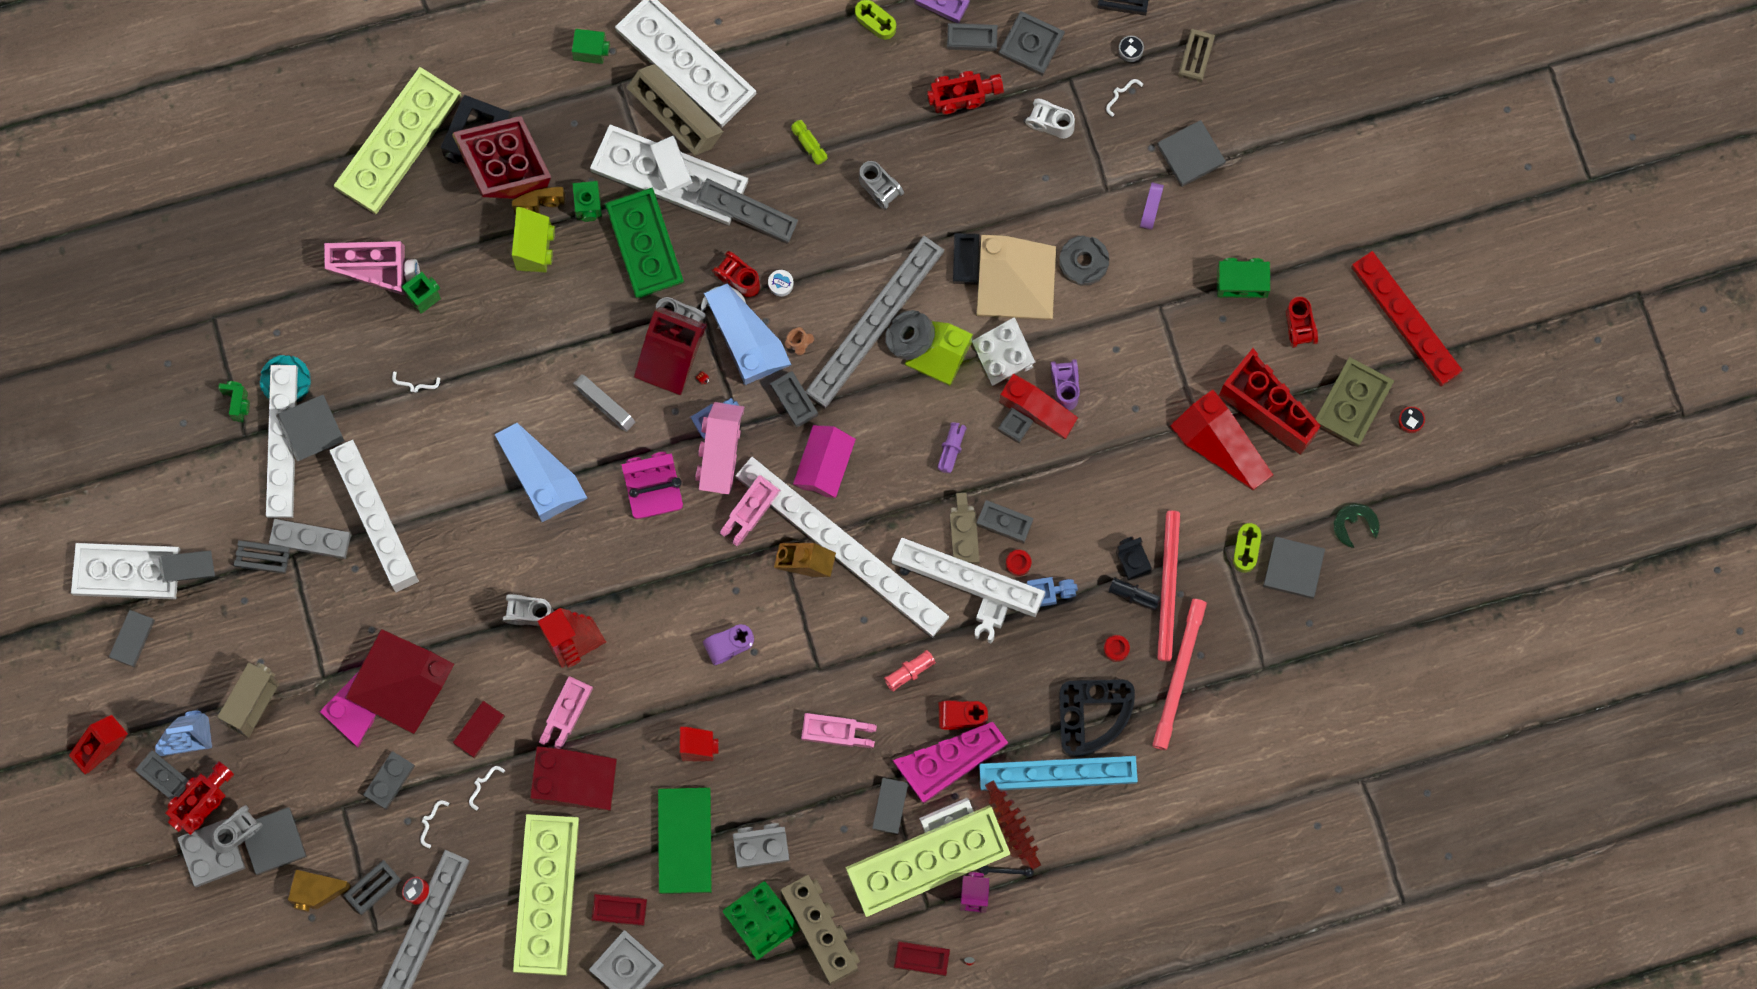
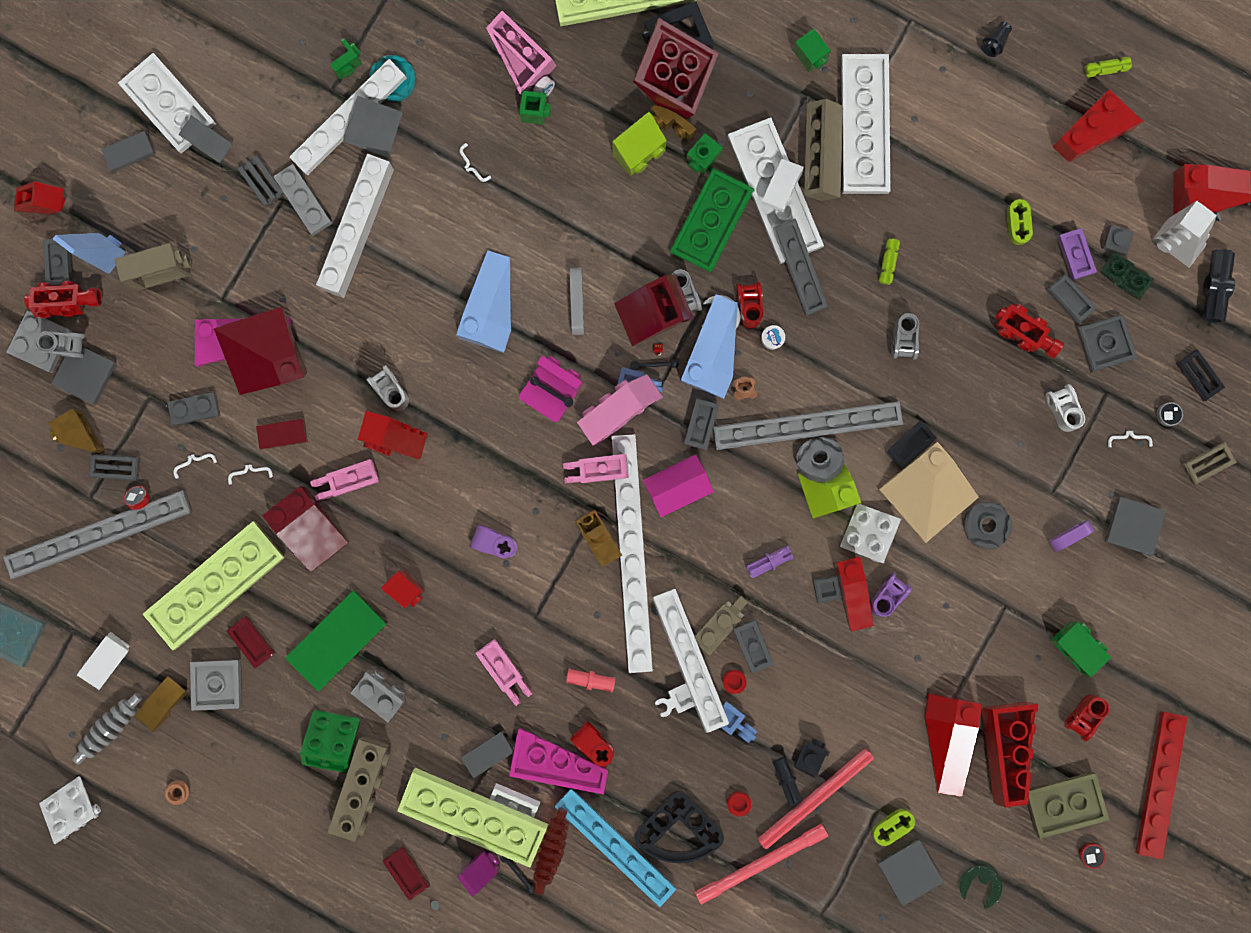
camera: 45 degrees right, 10 degrees up
none -> black hinge [630,359,679,370]

